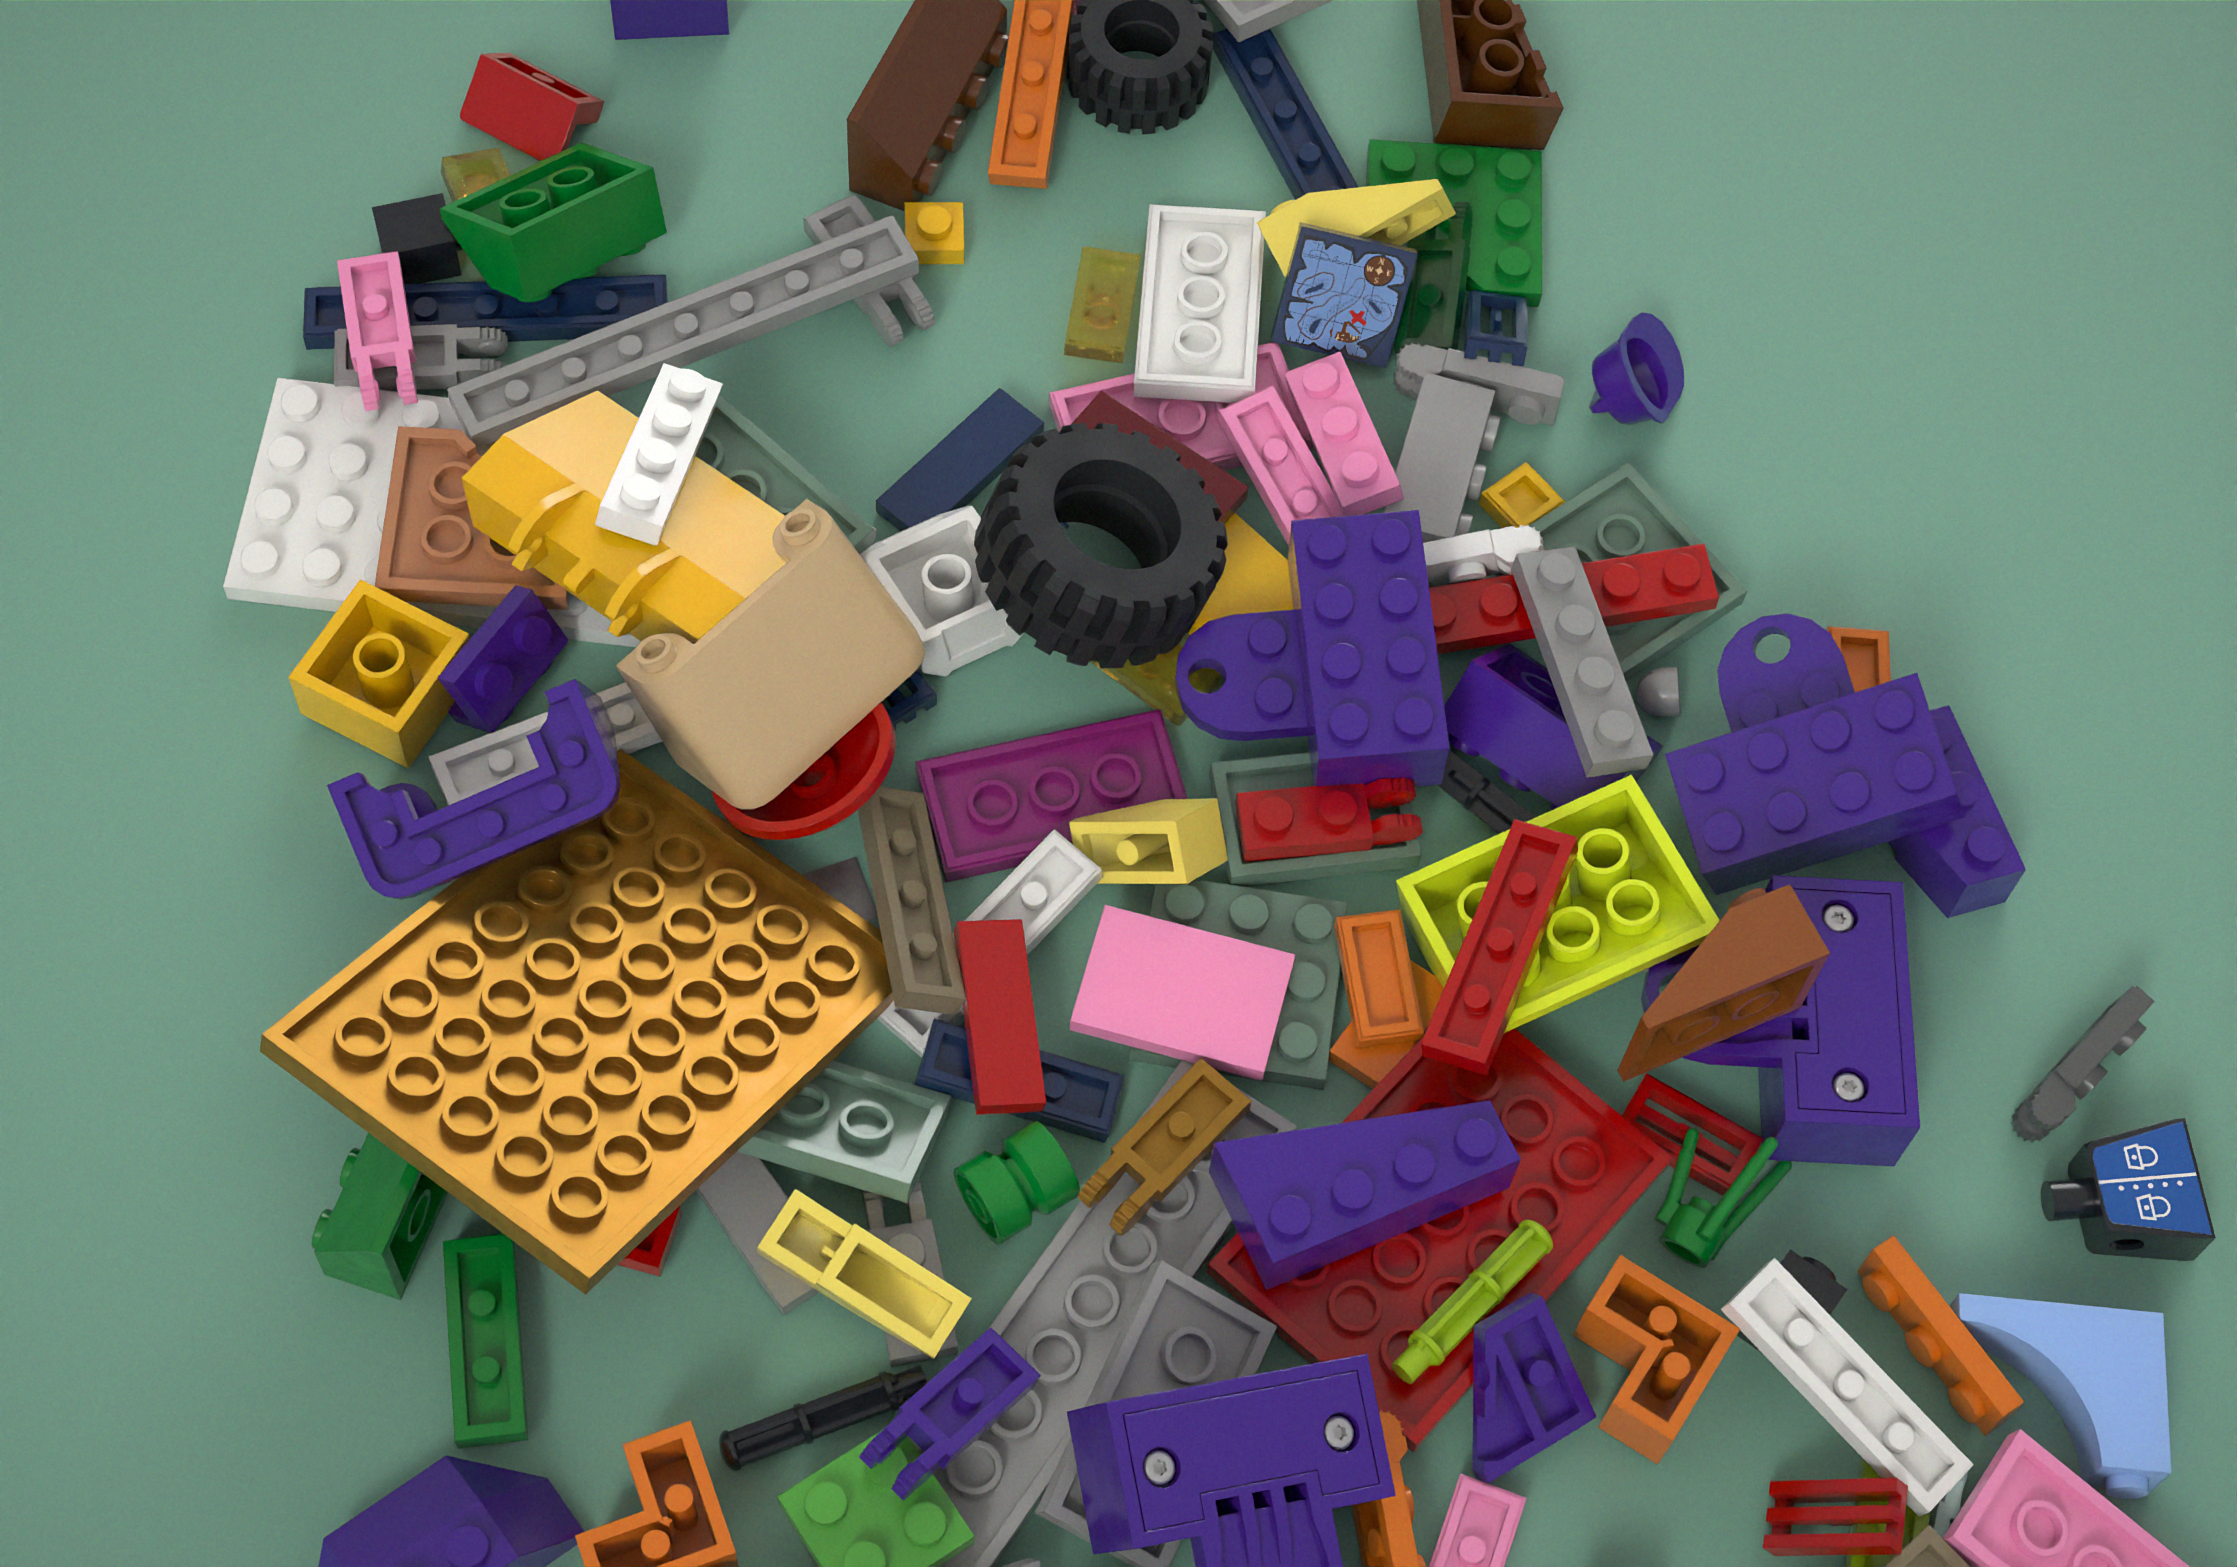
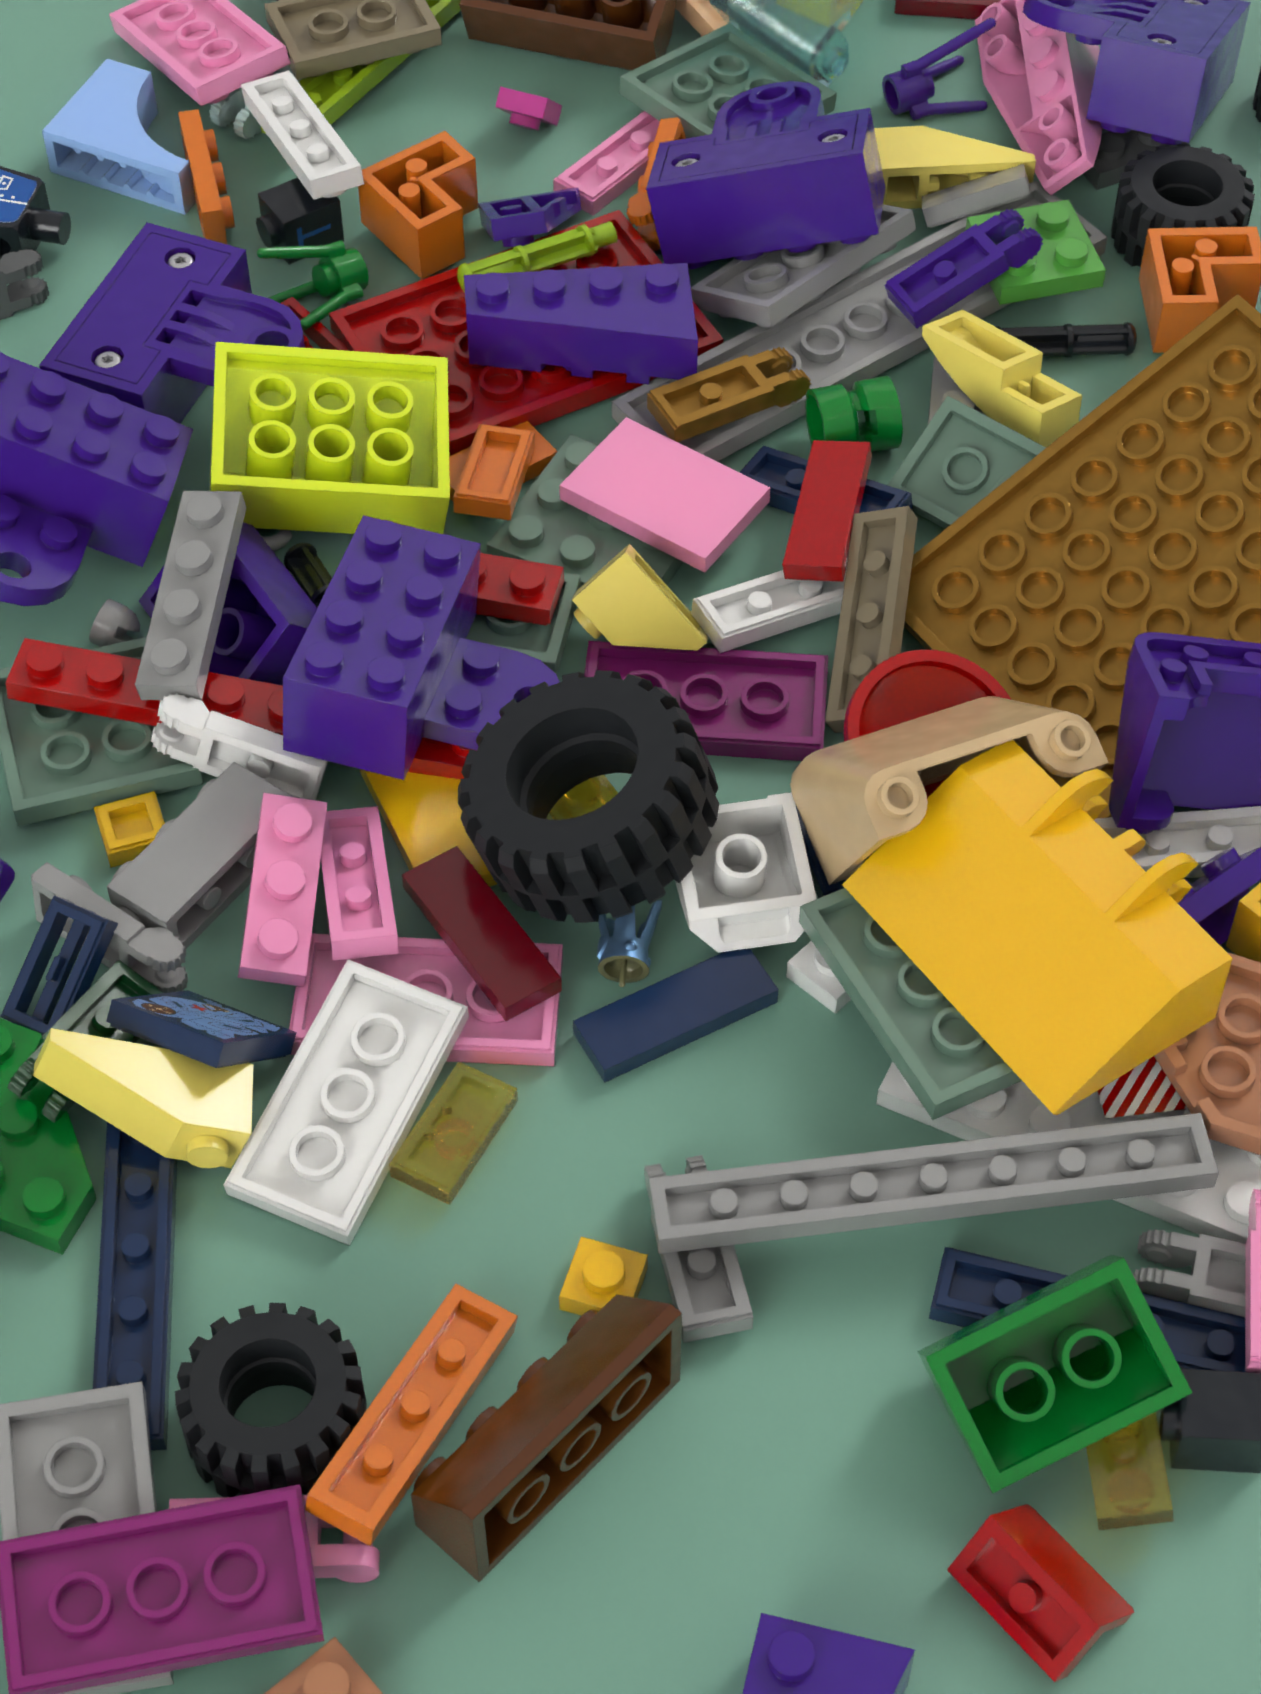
camera: 155 degrees left, 10 degrees down
white plate [595,363,723,546] -> none
red plate [1421,819,1578,1076] -> none
dark orange slope [1617,884,1830,1082] -> none
red tile [1763,1477,1908,1556] -> none

